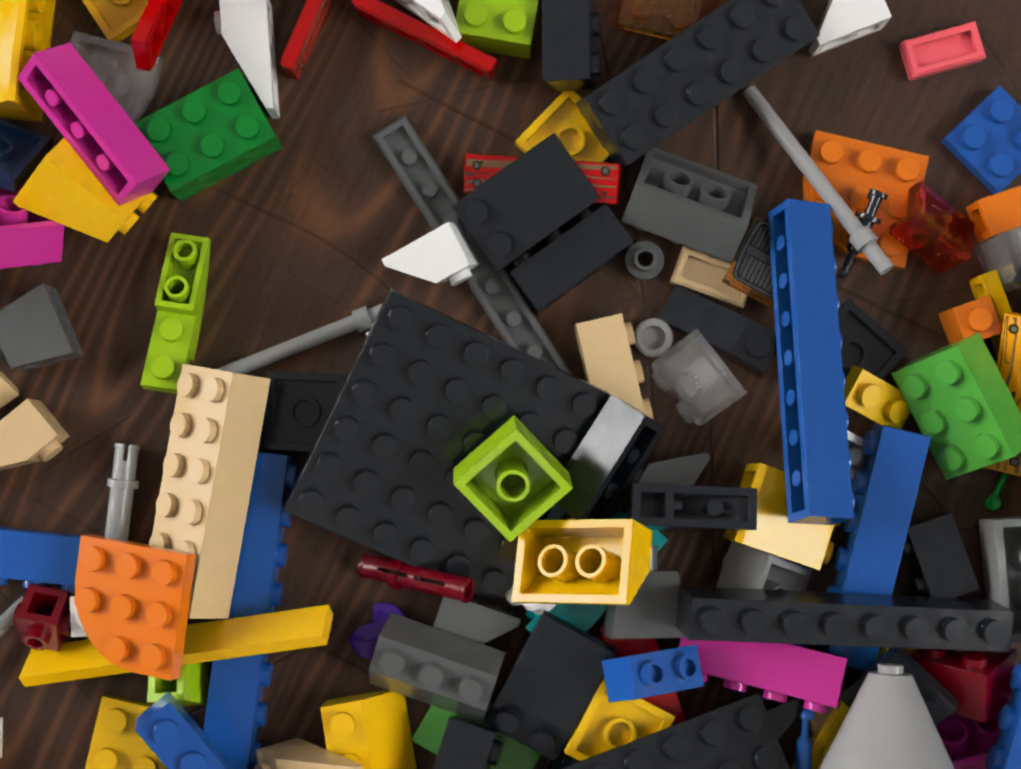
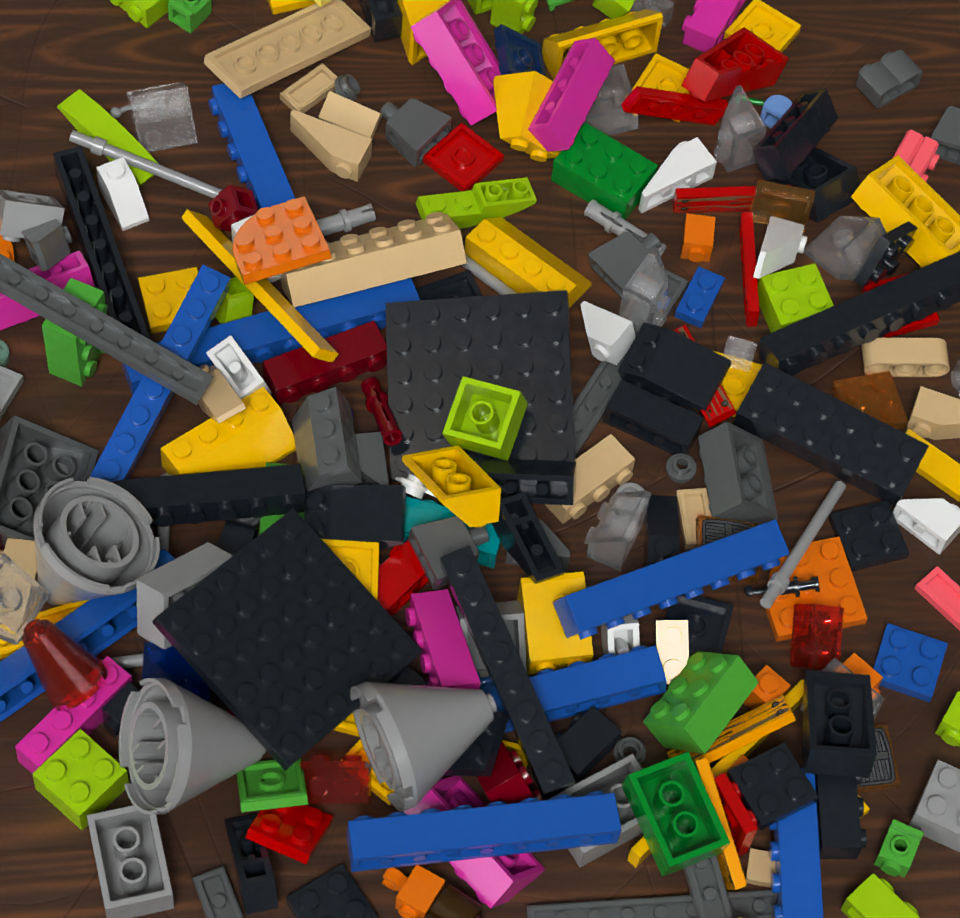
camera: 55 degrees right, 25 degrees down
blue brick [601,644,704,703] -> none
none -> white slope [206,335,272,400]
none -> dark red brick [263,321,387,405]
none -> red tile [423,122,504,191]
none -> yellow slope [464,217,592,308]
none -> light grey pin [584,199,666,261]
none -> dark grey torso [588,232,662,304]
none -> dark grey plate [613,737,646,765]
none -> clear slope [619,247,671,332]
none -> blue plate [674,266,725,328]
none -> orange brick [680,213,716,262]
none -> clear bracket [723,336,757,372]
none -> black plate [828,500,909,572]

